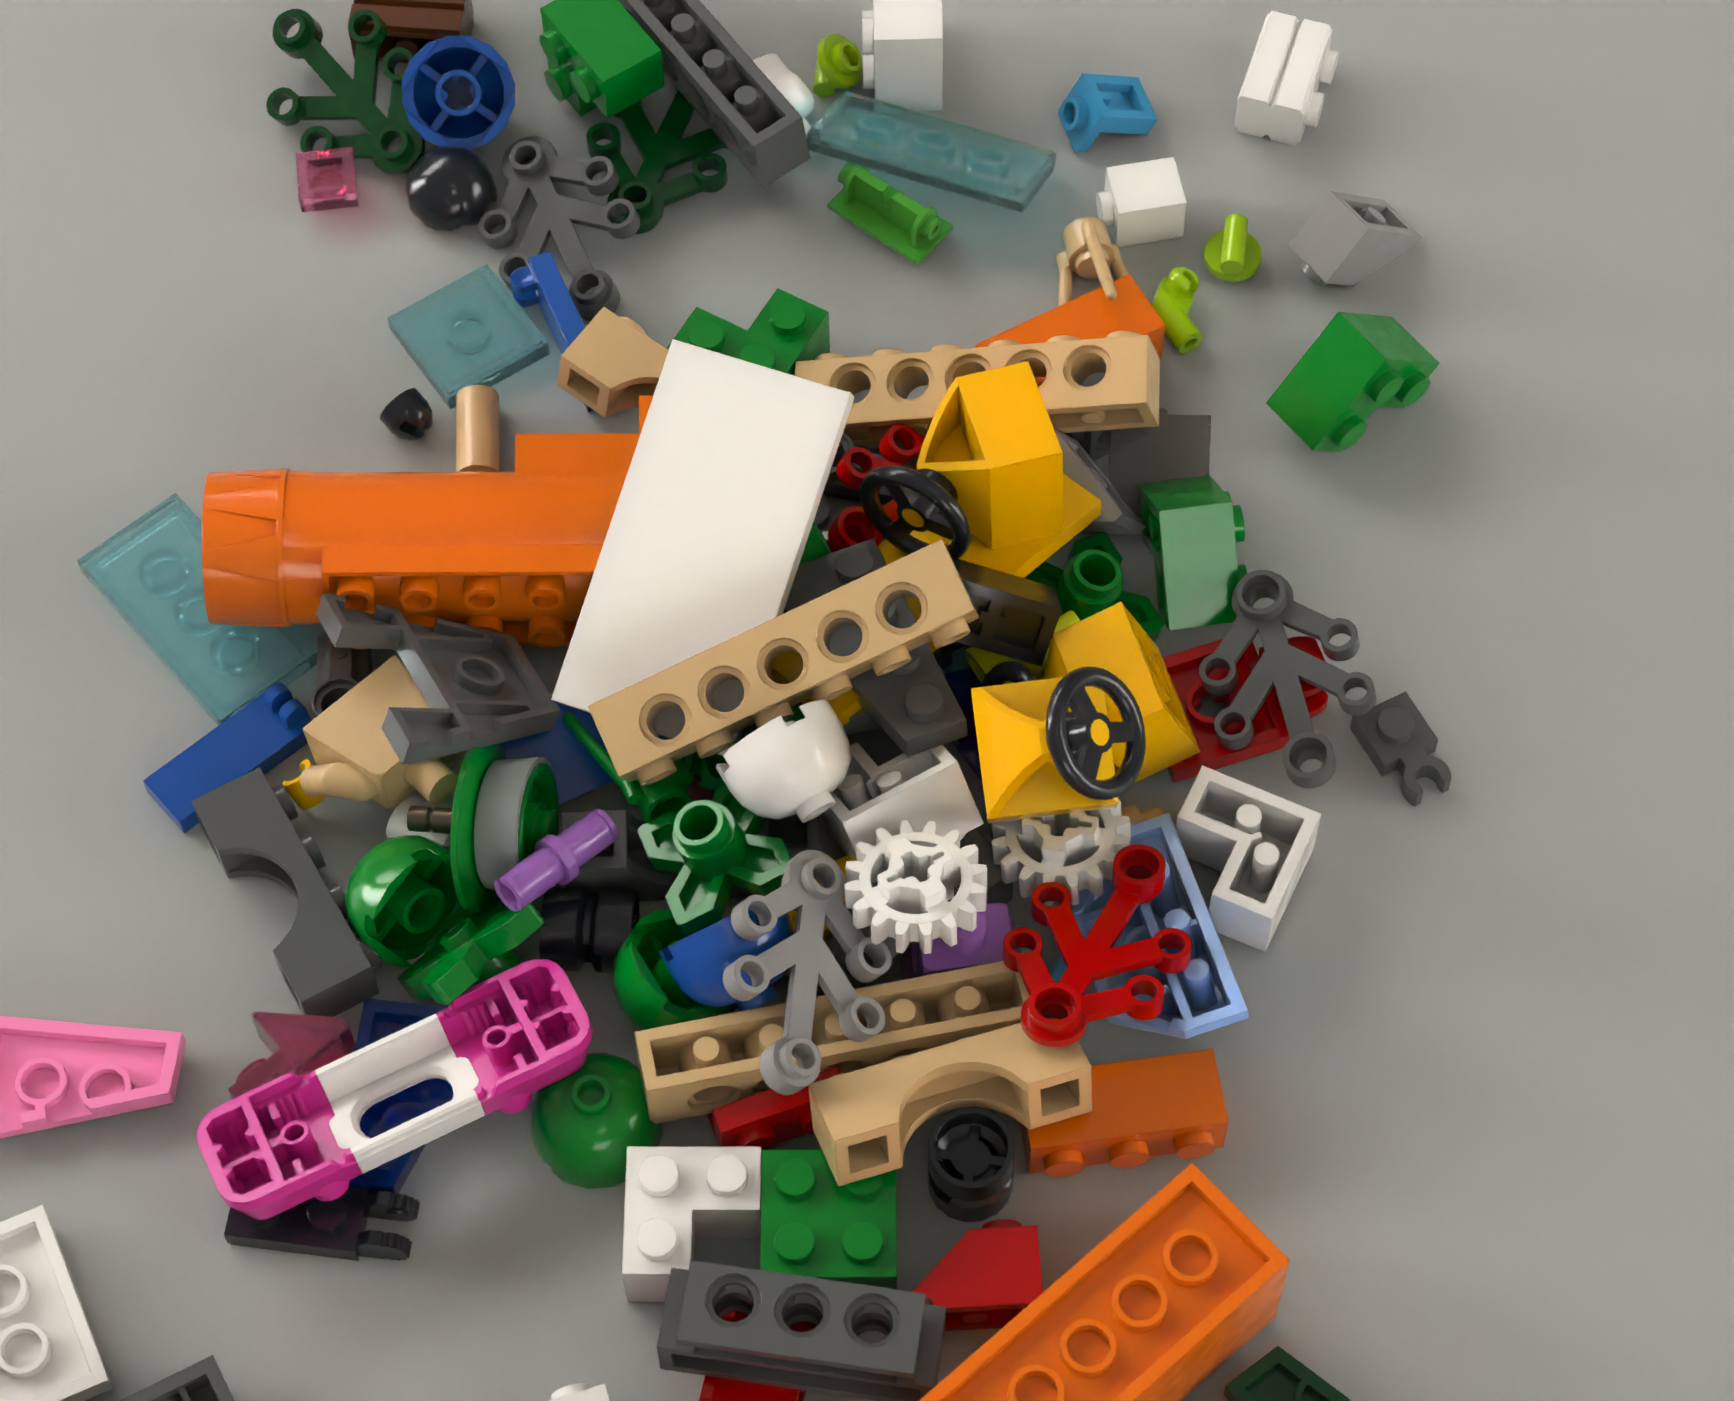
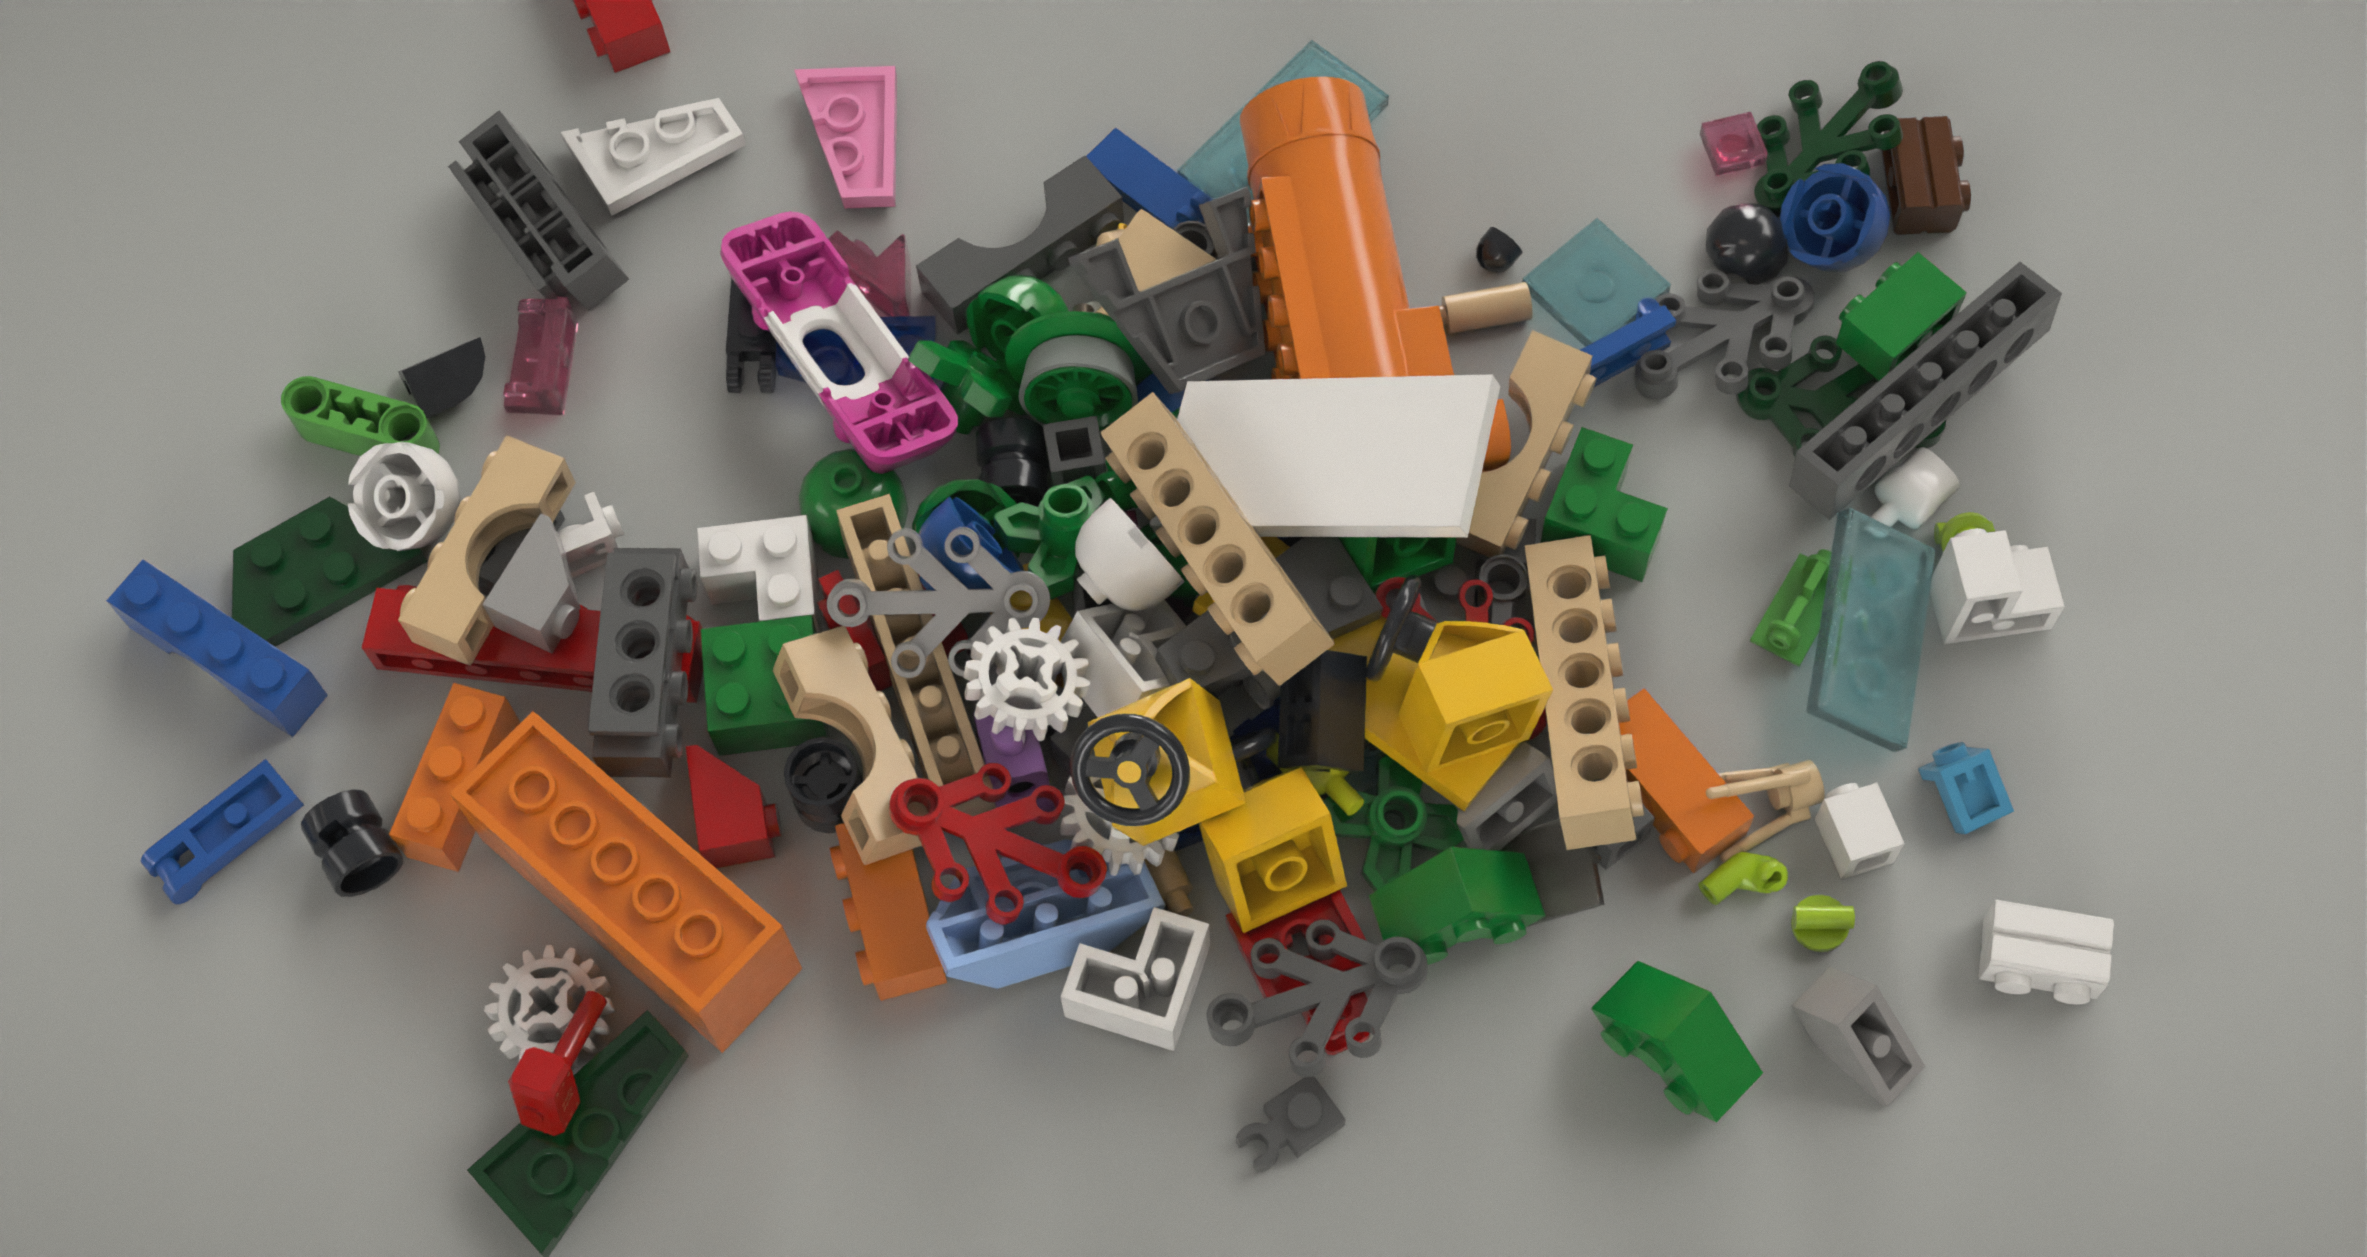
camera: 85 degrees right, 5 degrees up
medium lavender pin [494,809,619,911] -> none

